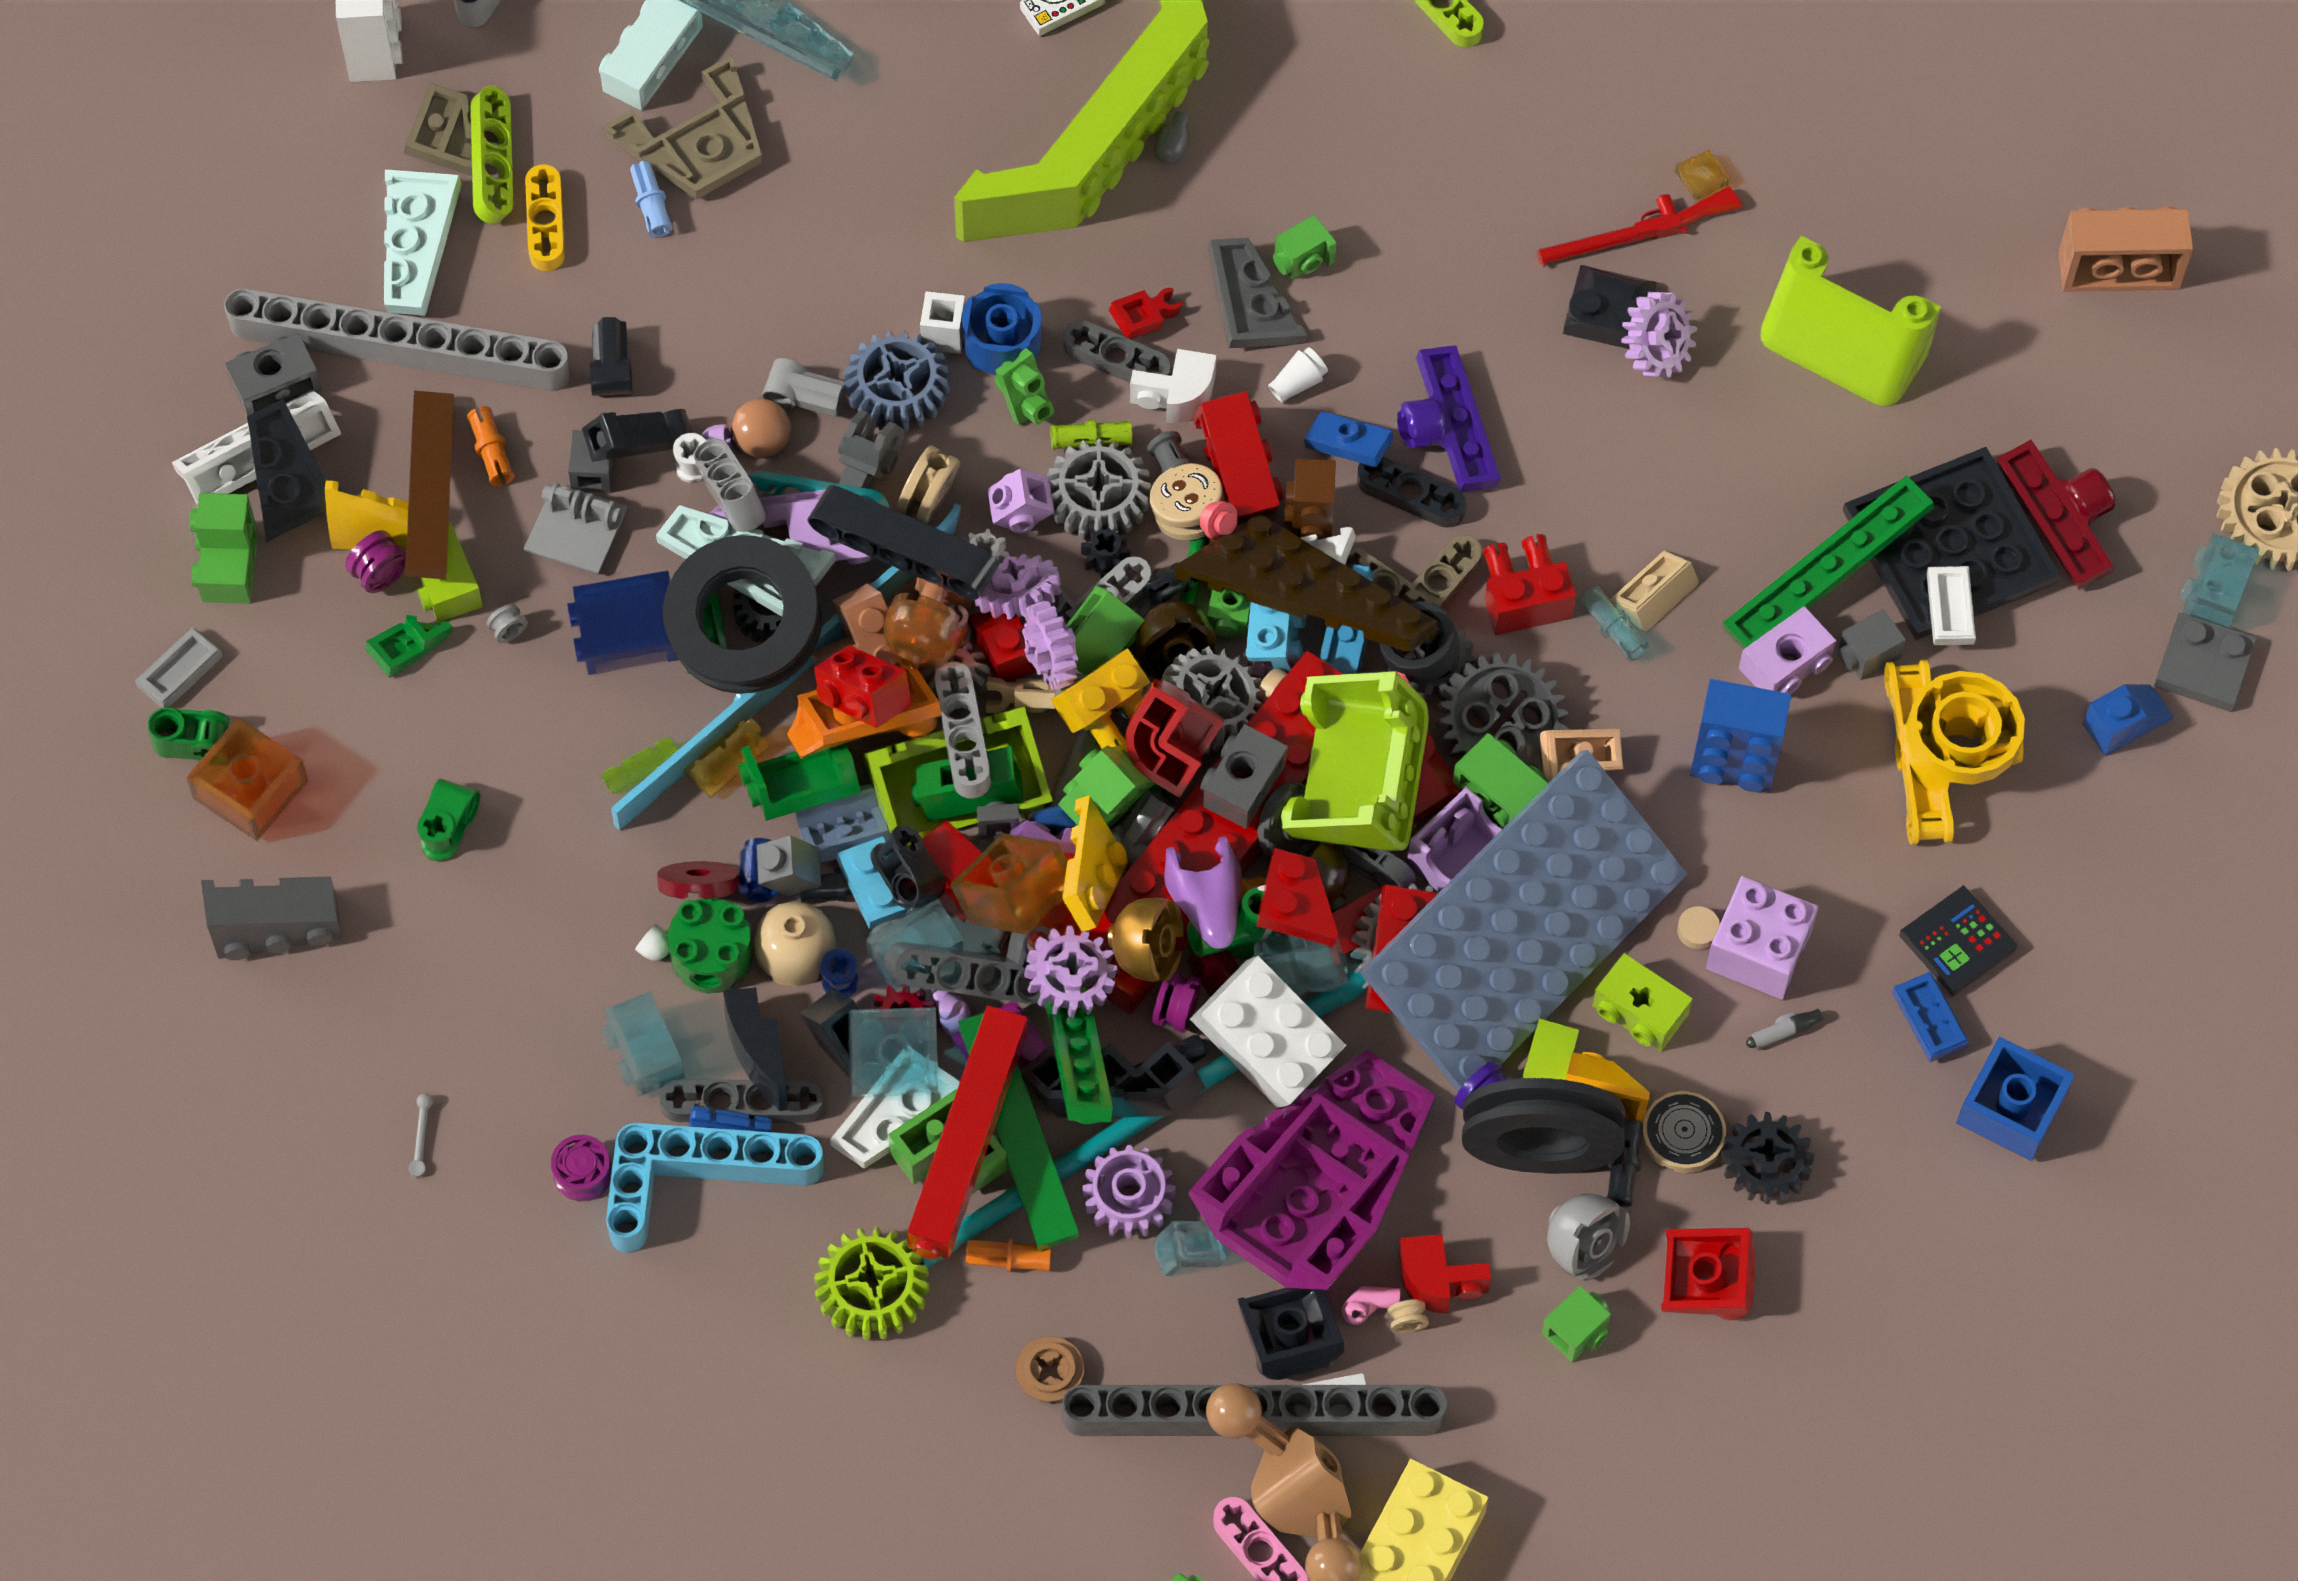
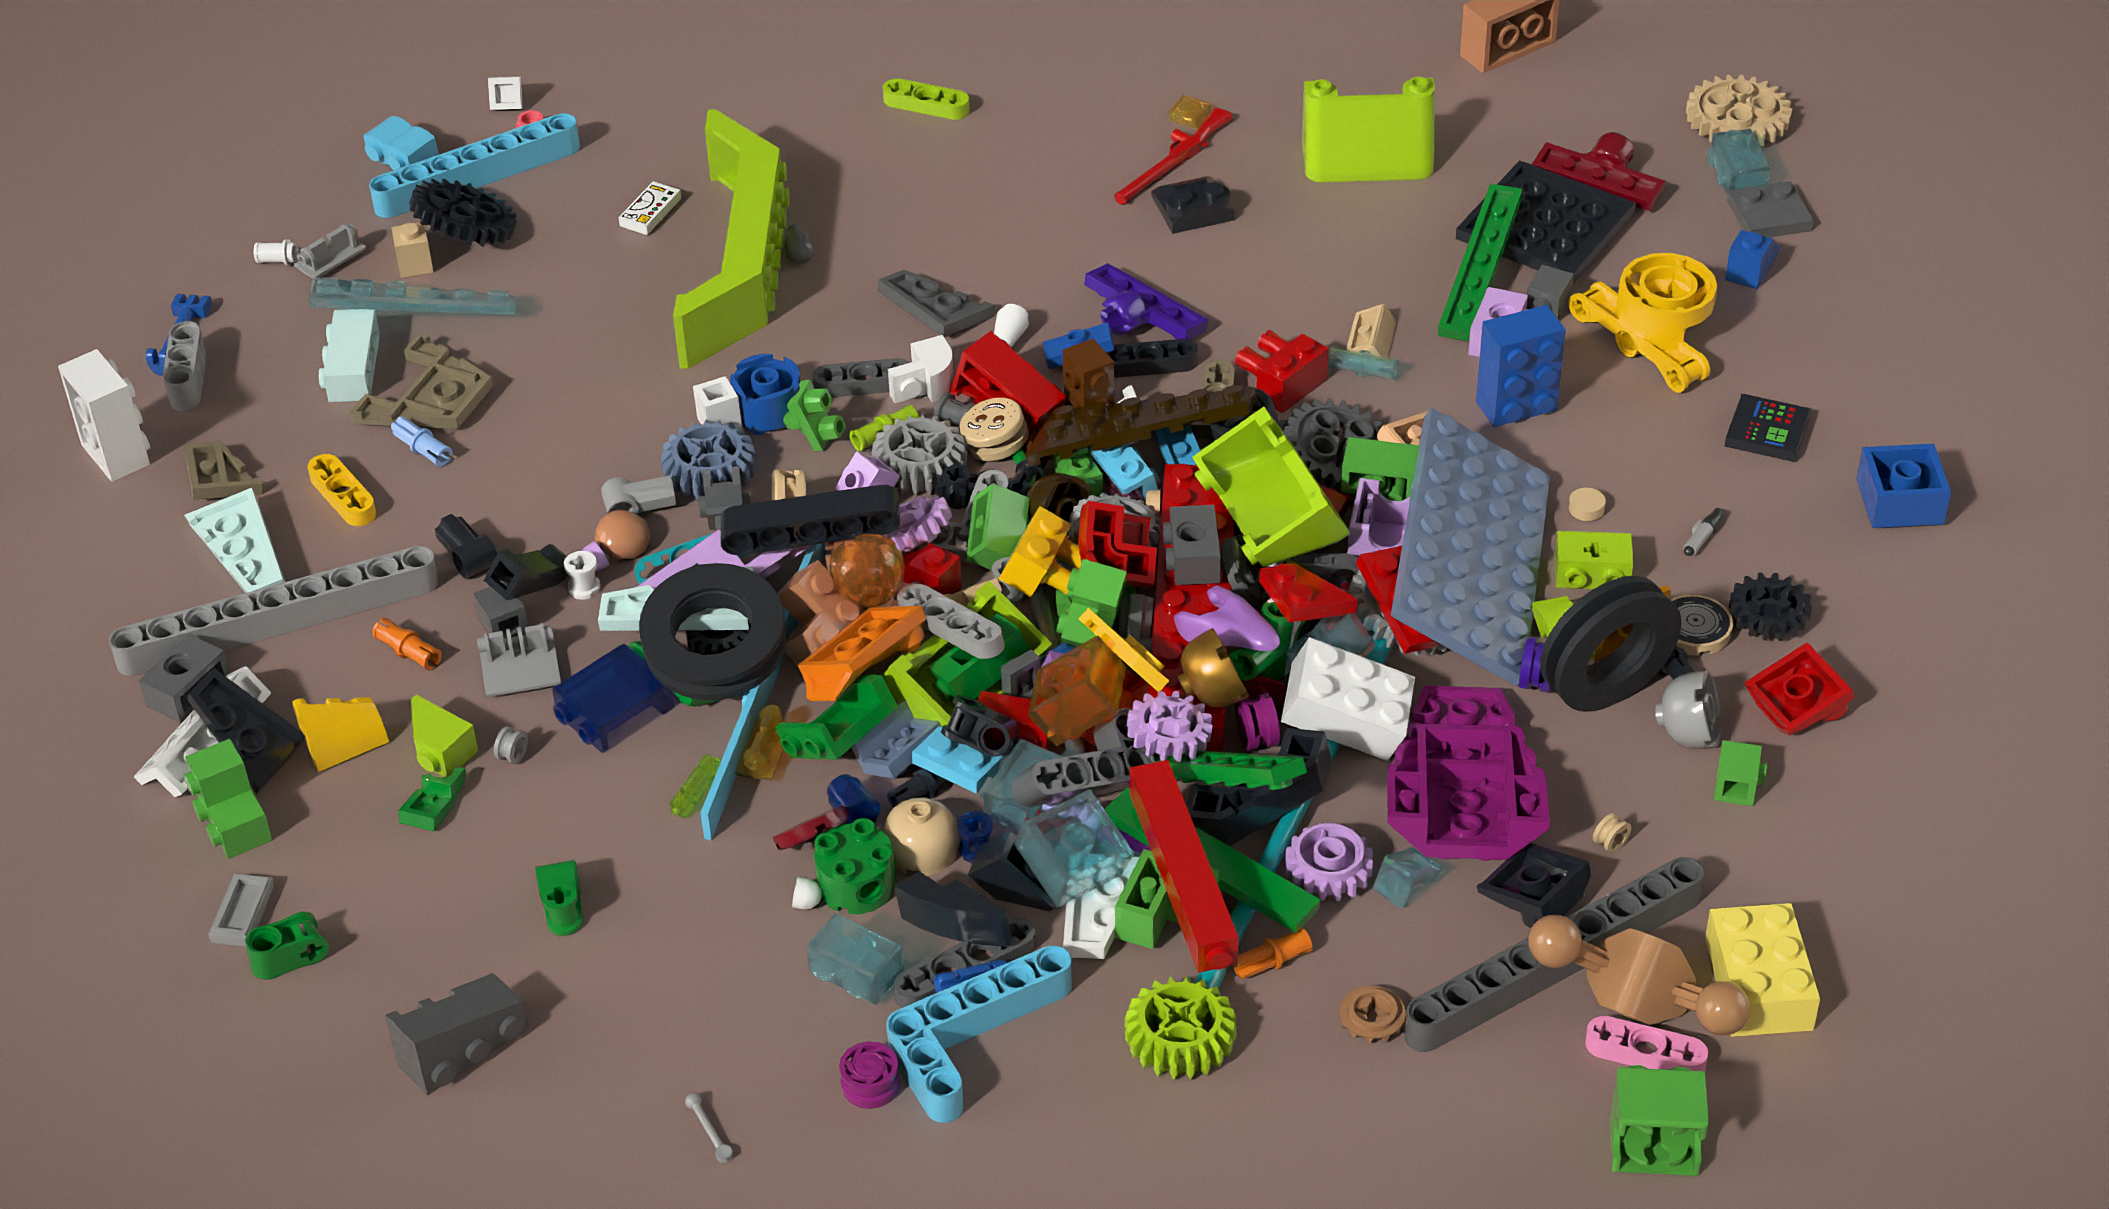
camera: 30 degrees left, 20 degrees down
clear orange brick [186,717,308,841] -> none
magenta wheel [345,530,406,593] -> none
reddish brown tile [405,390,454,580] -> none
lime beam [471,85,513,225] -> none
light grey beam [693,439,767,532] -> none
dark grey brick [757,835,821,896] -> none
red brick [814,645,912,728] -> none
lavender gear [1022,601,1078,690] -> none
red plate [1109,288,1183,340] -> none
coral plate [1200,501,1237,540] -> none
bright green brick [1273,215,1337,279] -> none
bright pink arm [1342,1286,1400,1325] -> none
red brick [1398,1234,1491,1313] -> none
lavender gear [1621,292,1697,378] -> none
lavender piece [1705,875,1819,1000] -> none
blue plate [1892,971,1969,1063] -> none
white tile [1927,566,1976,645] -> none

